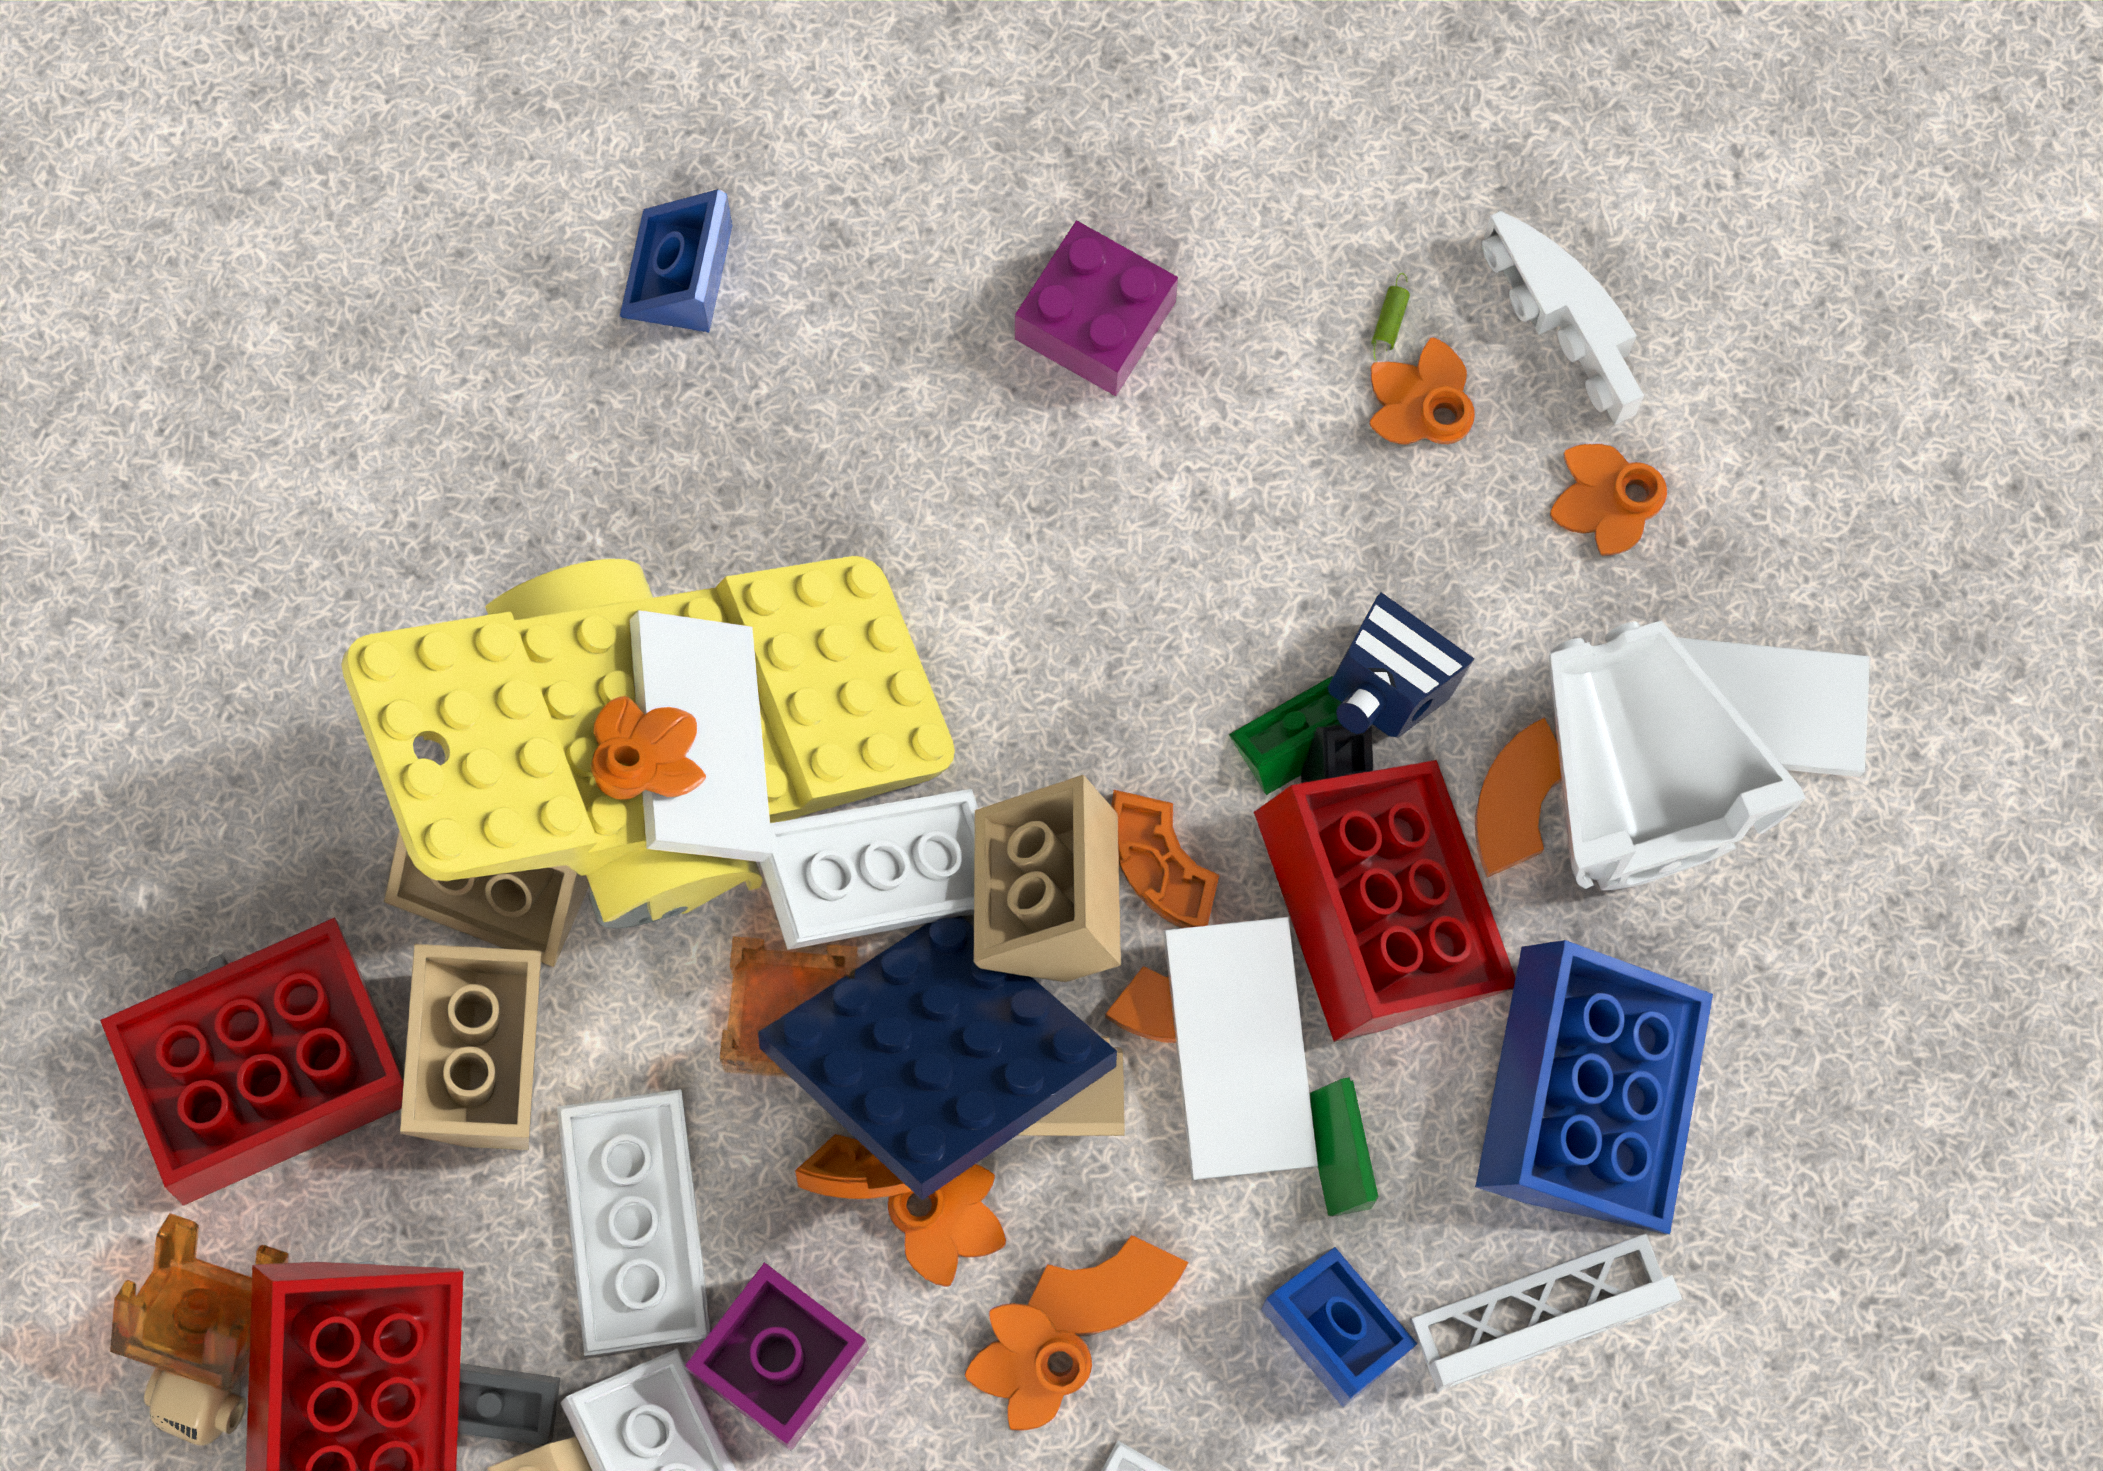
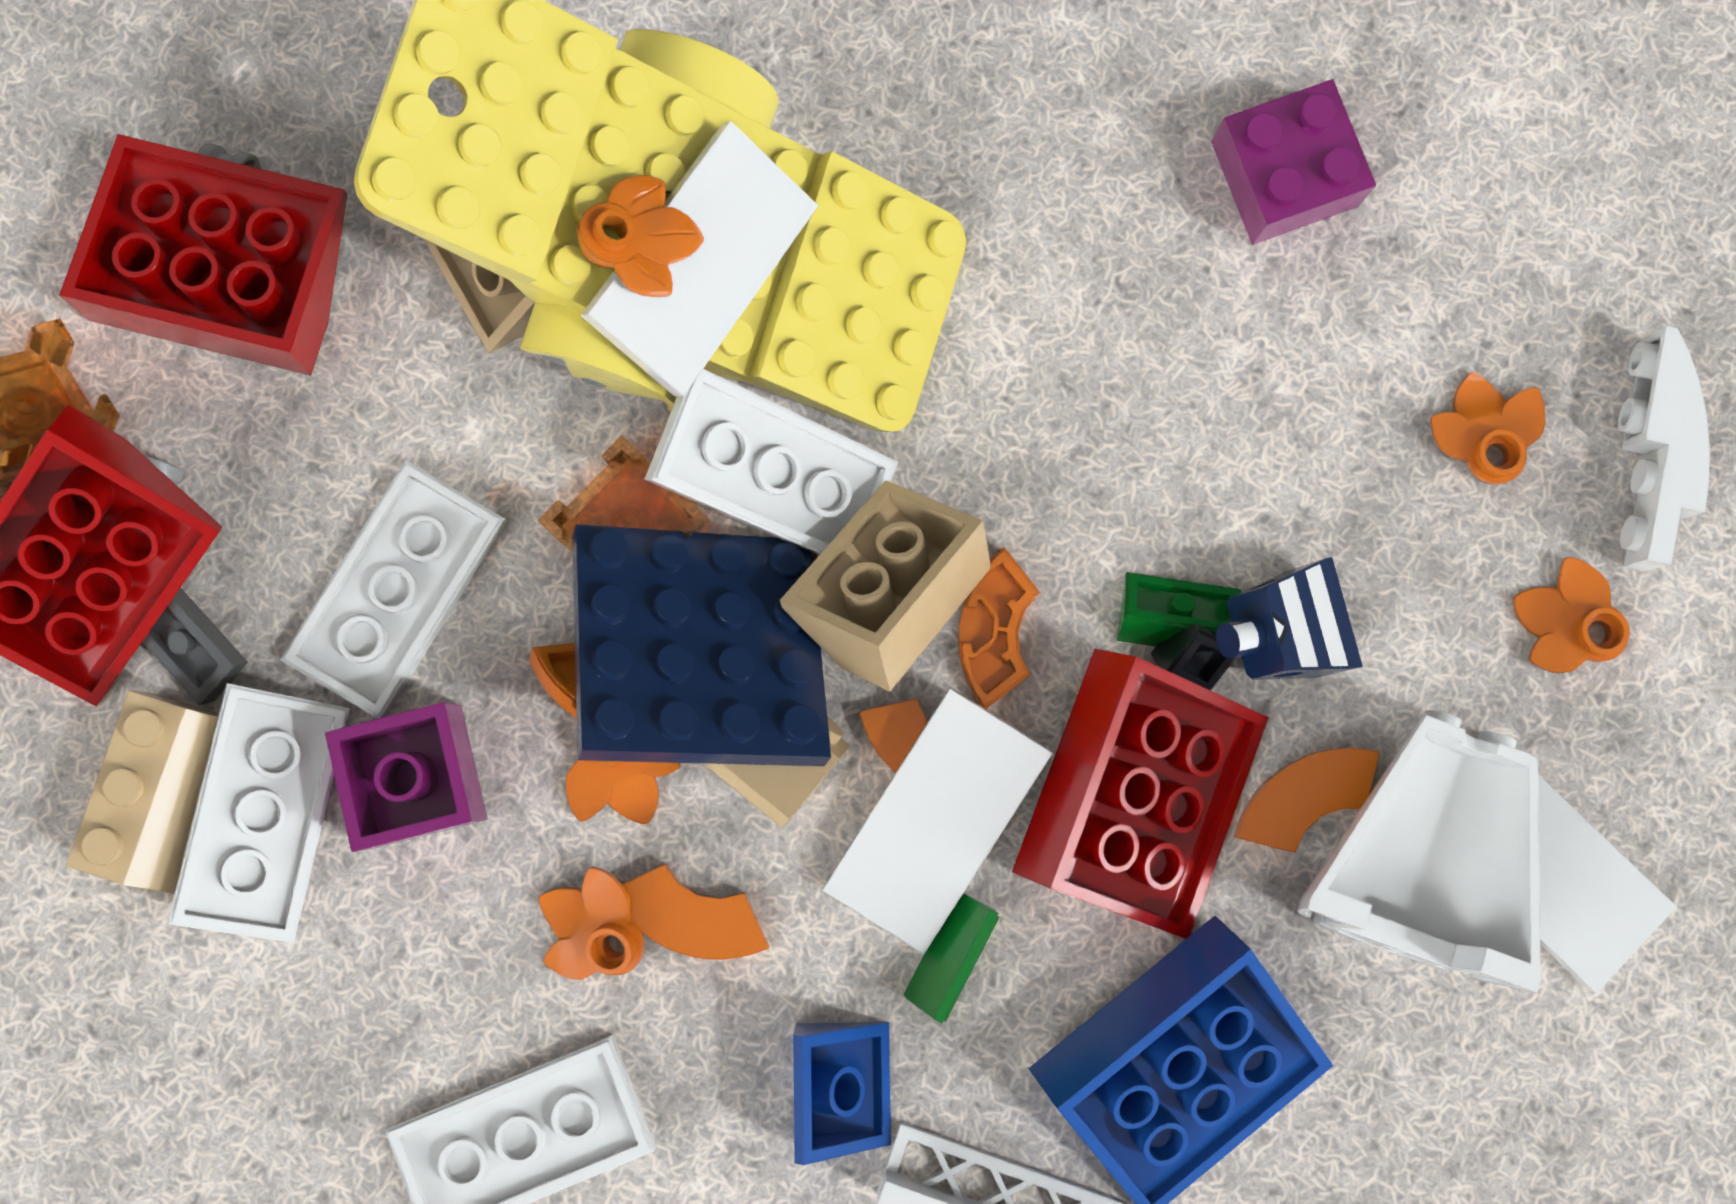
camera: 40 degrees right, 10 degrees up
tan slope [400,944,541,1150] -> none
lime piece [1371,273,1410,362] -> none

